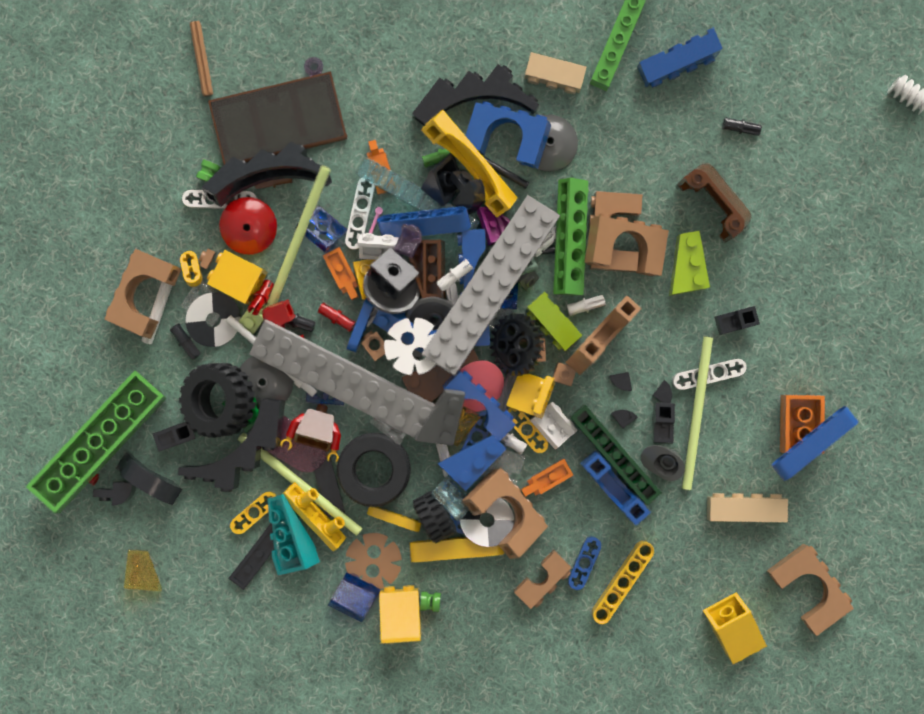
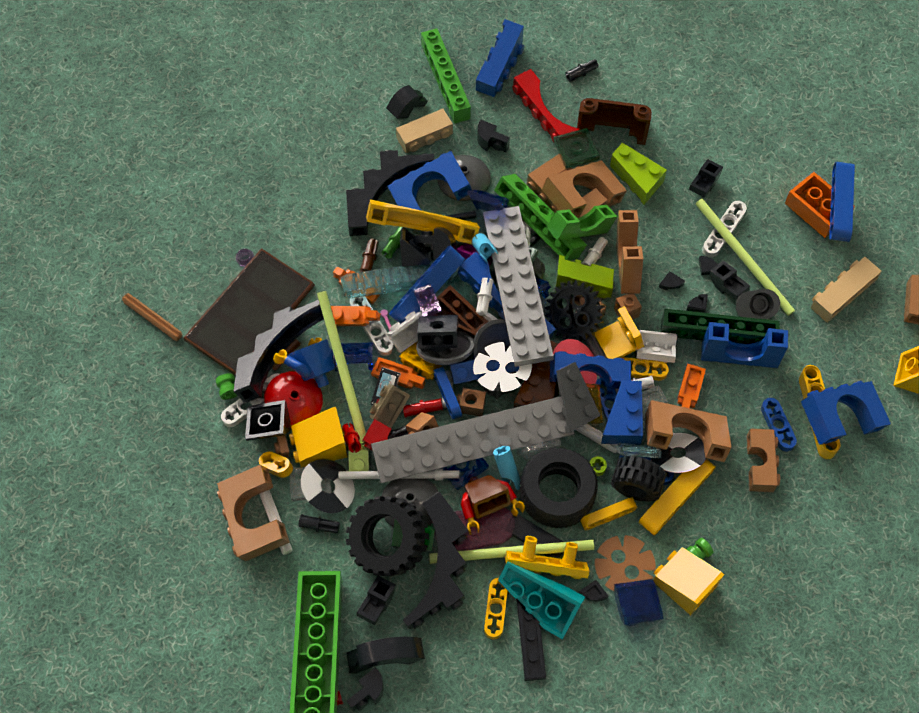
camera: 40 degrees left, 25 degrees down
none -> black slope [245,400,292,441]
none -> blue torso [273,337,335,388]
none -> orange hinge [331,306,381,326]
none -> reddish brown axle [360,238,379,275]
none -> dark tan bracket [370,383,410,428]
none -> tile [371,367,401,405]
none -> black brick [386,85,428,119]
none -> medium nougat brick [405,412,439,434]
none -> clear blue slope [467,190,510,211]
none -> medium azure piece [472,233,498,263]
none -> black brick [477,120,510,152]
none -> medium azure piece [493,446,521,490]
none -> red arch [512,69,590,160]
none -> bright green arch [547,205,617,240]
none -> clear green tile [554,128,600,169]
none -> black tile [579,580,608,602]
none -> lime bush [590,456,607,476]
none -> blue arch [801,381,891,445]

